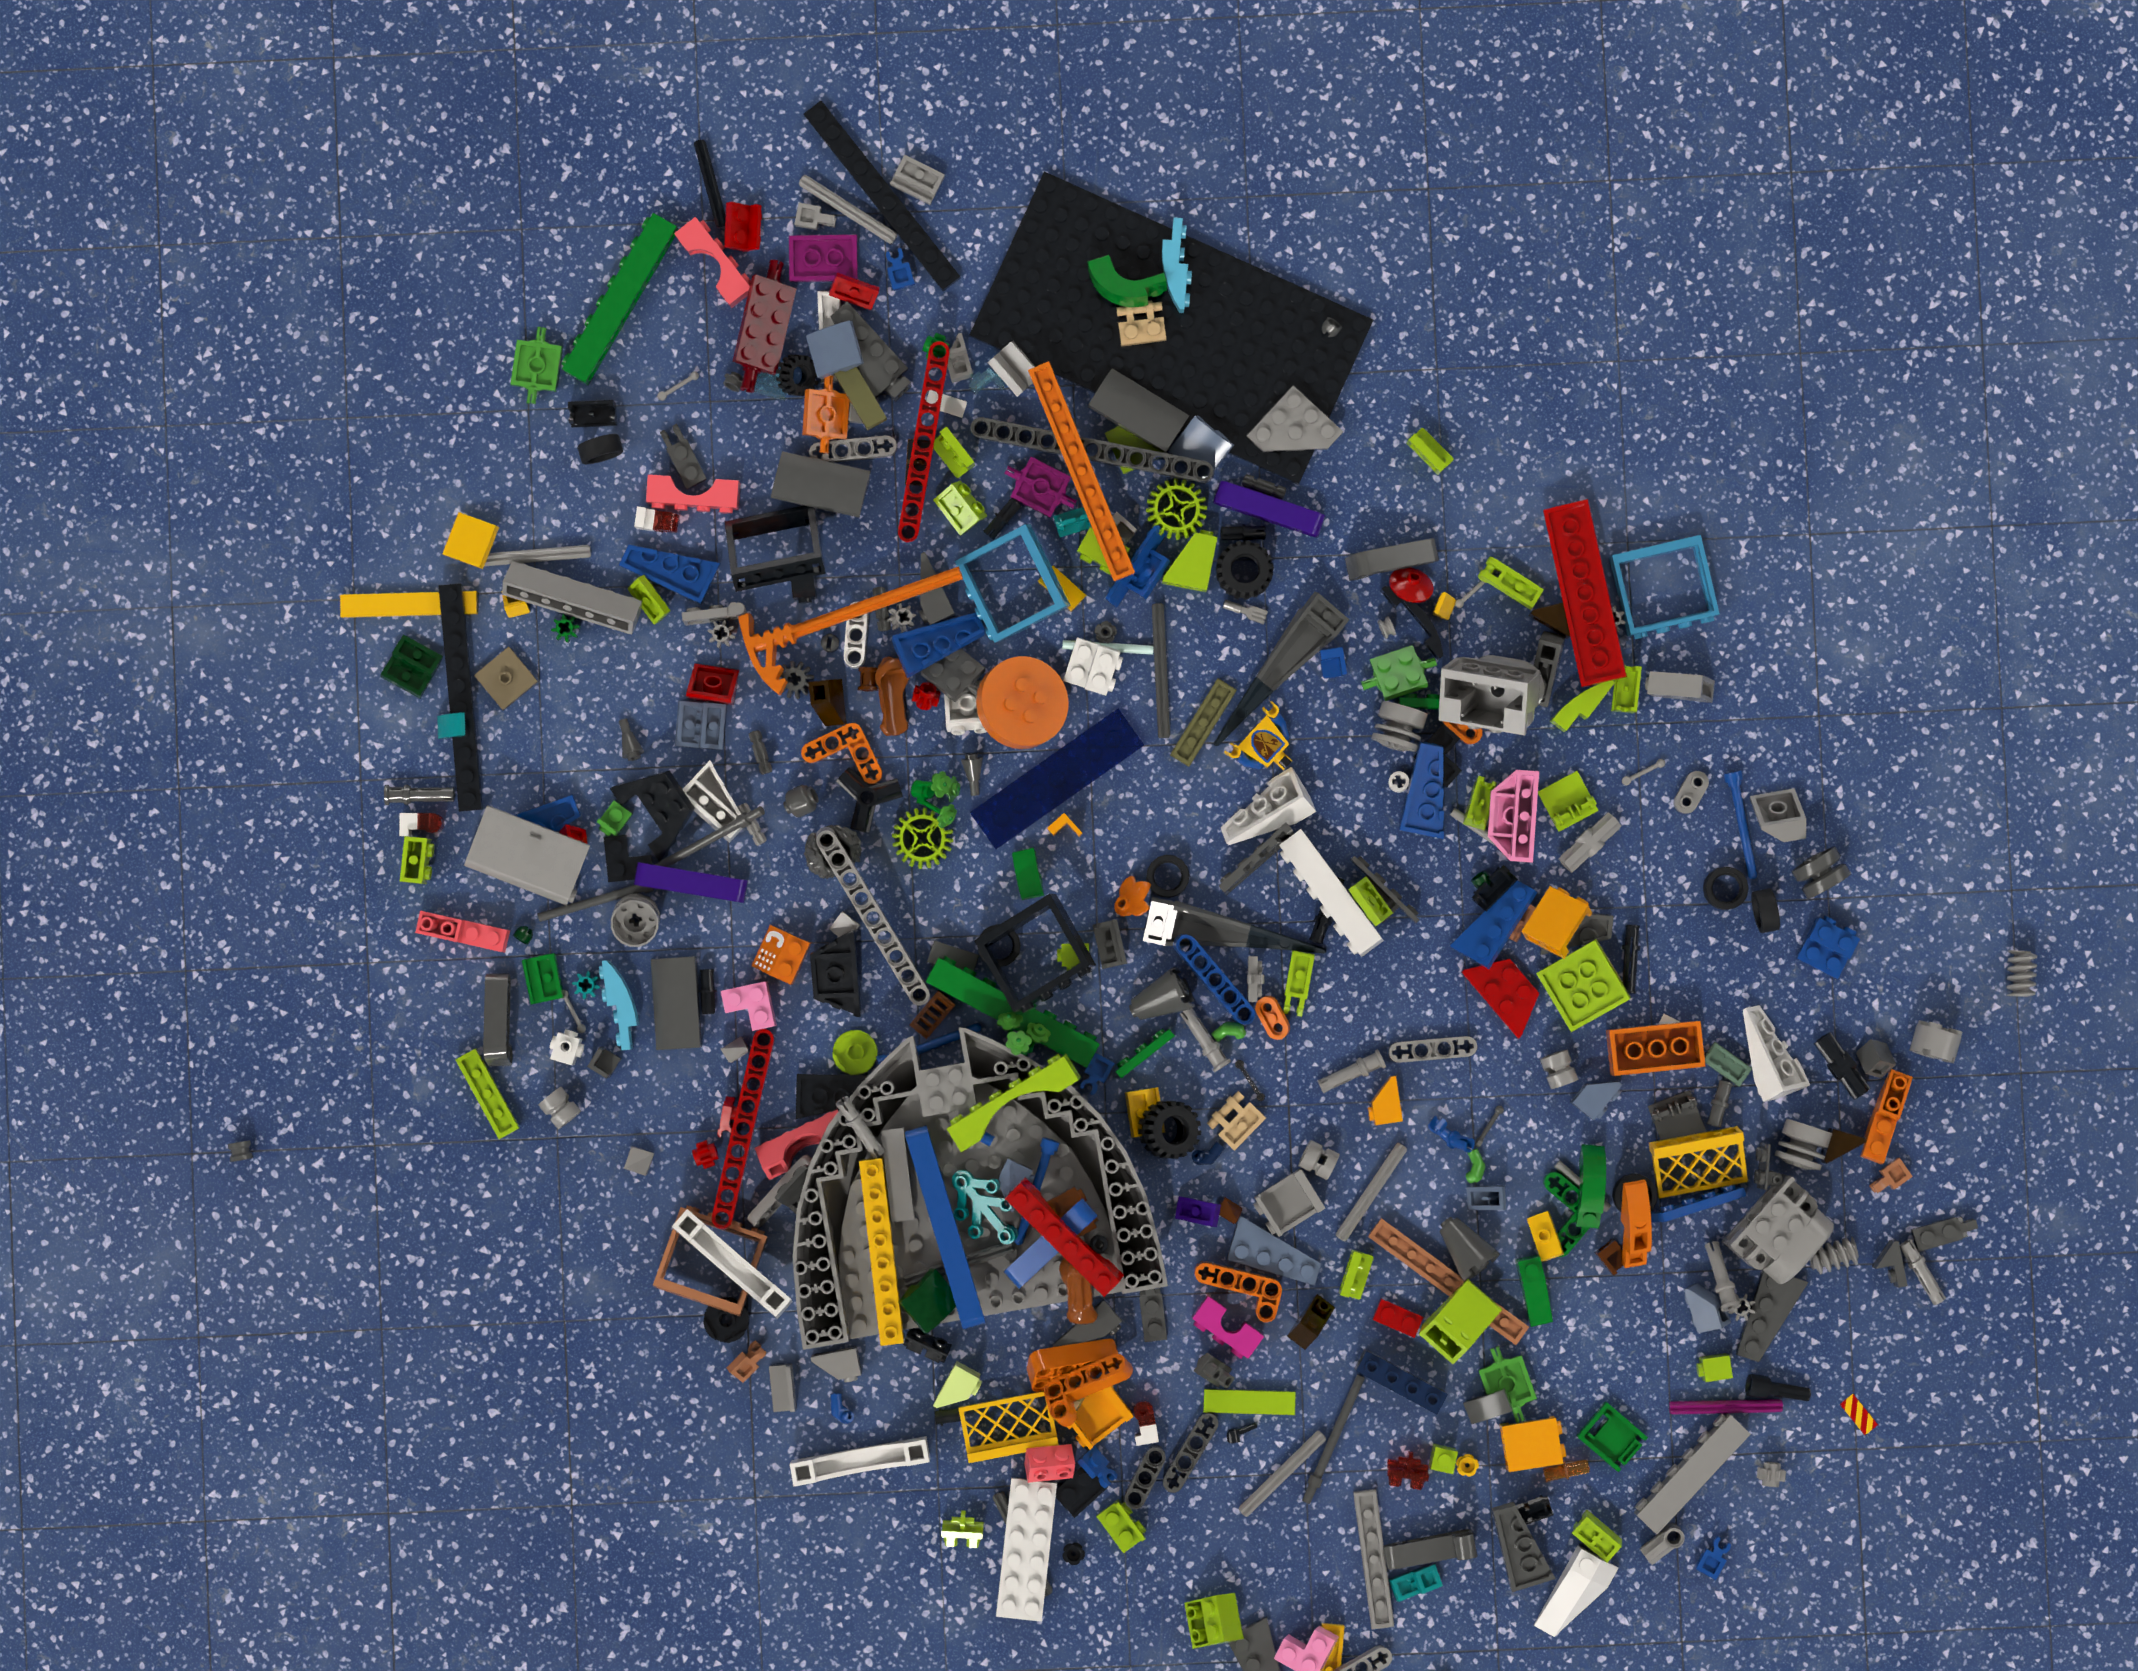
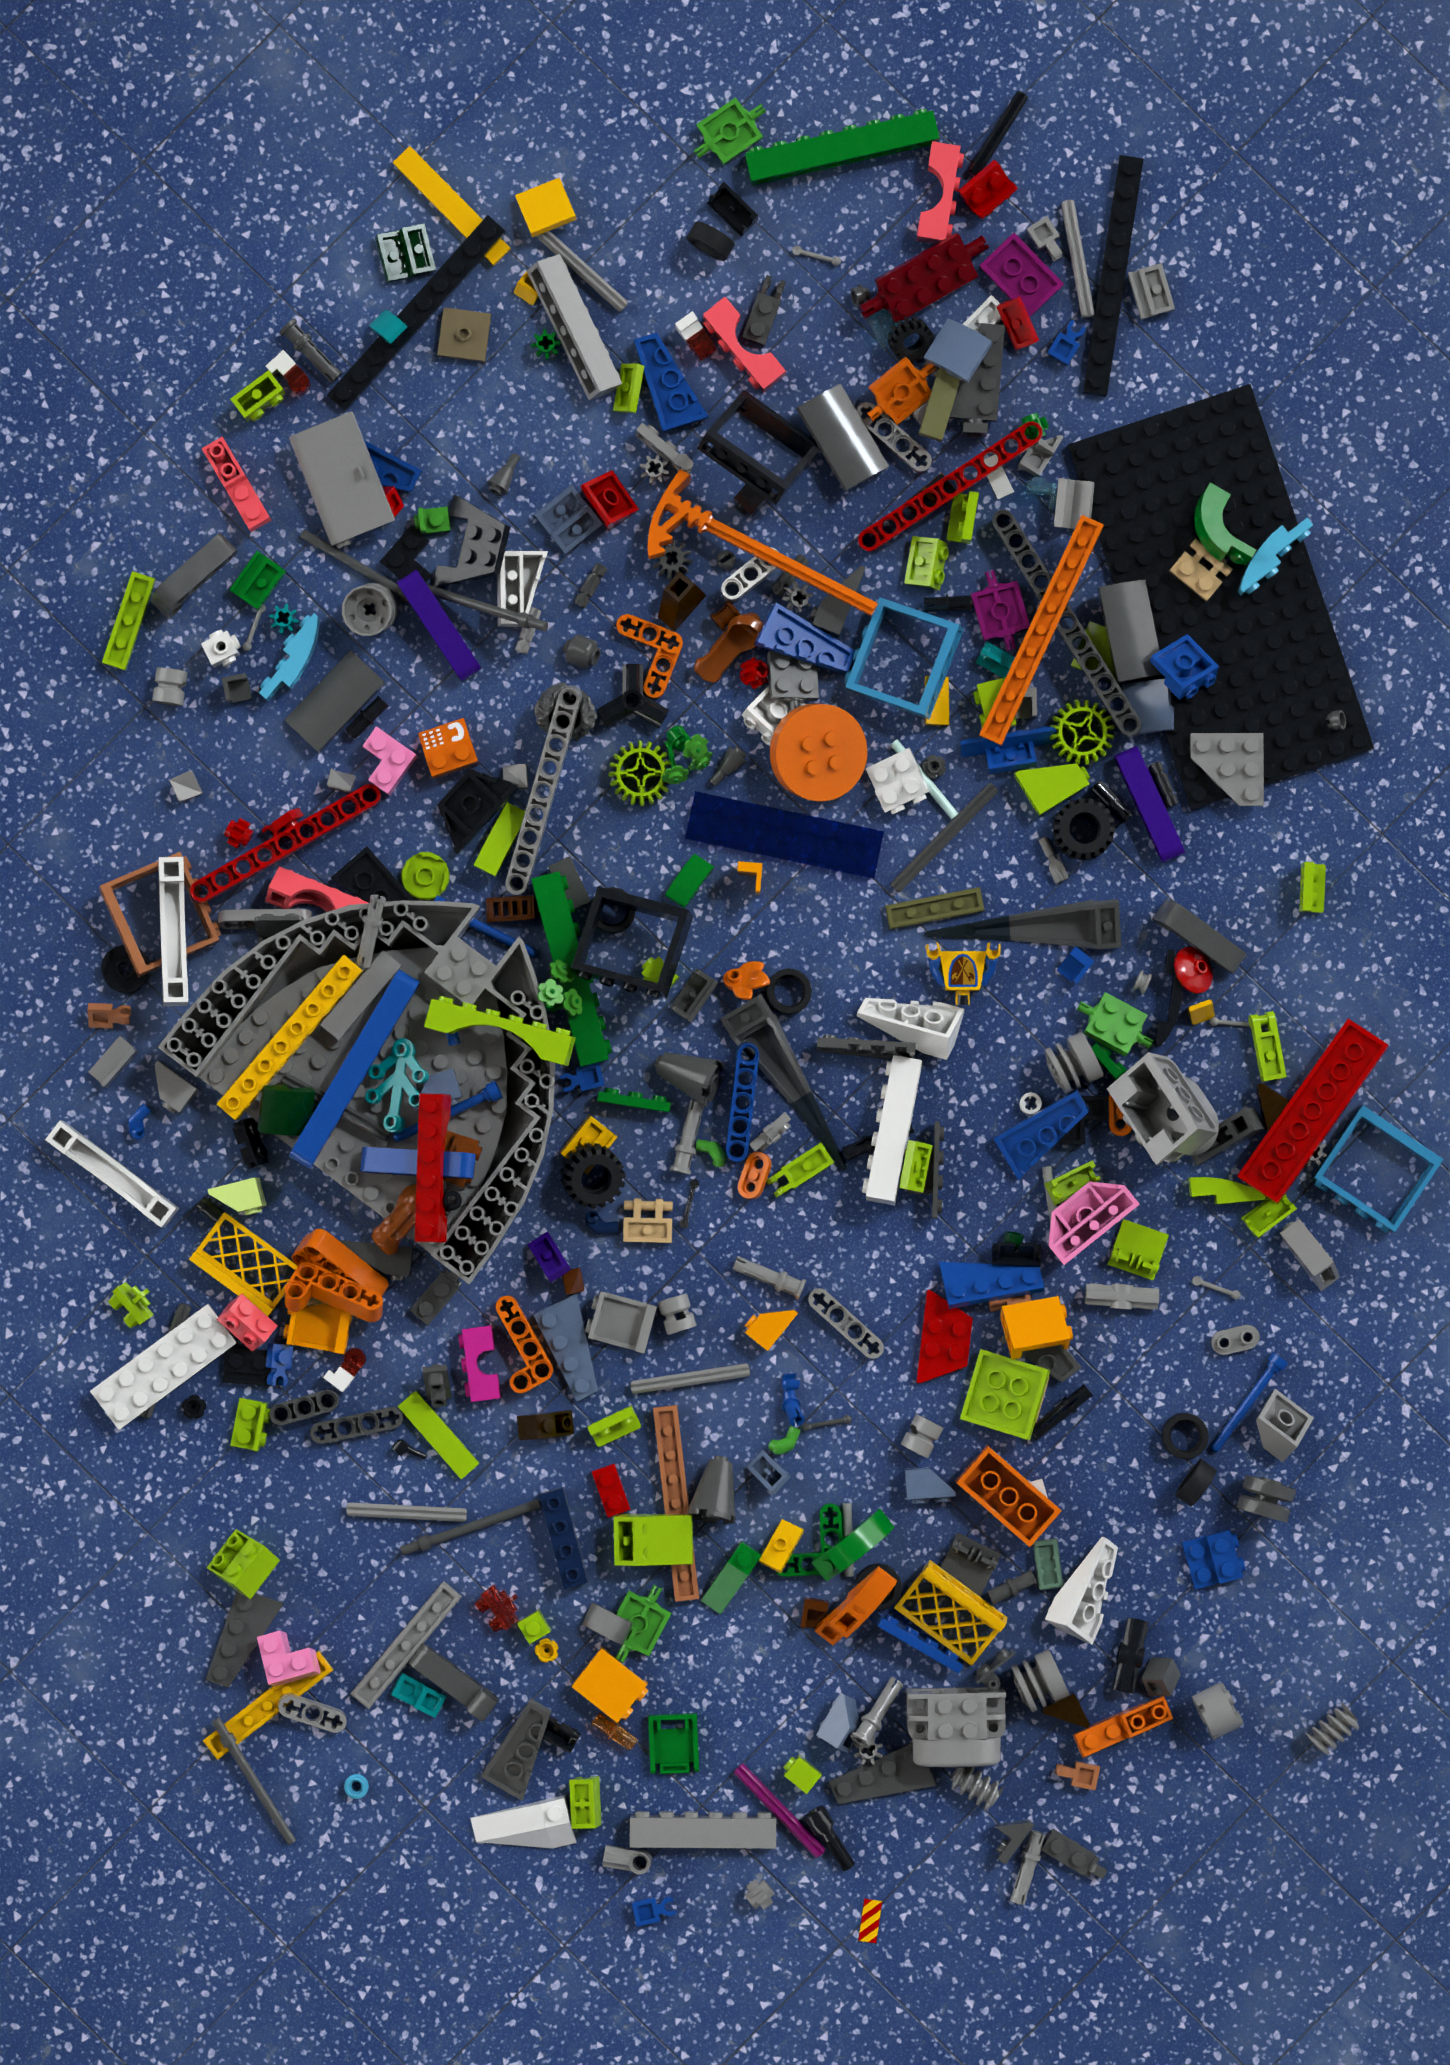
camera: 45 degrees right, 0 degrees up
dark green hinge [513,926,533,945] -> none
none -> lime slope [474,802,525,877]
none -> blue plate [1150,634,1219,700]

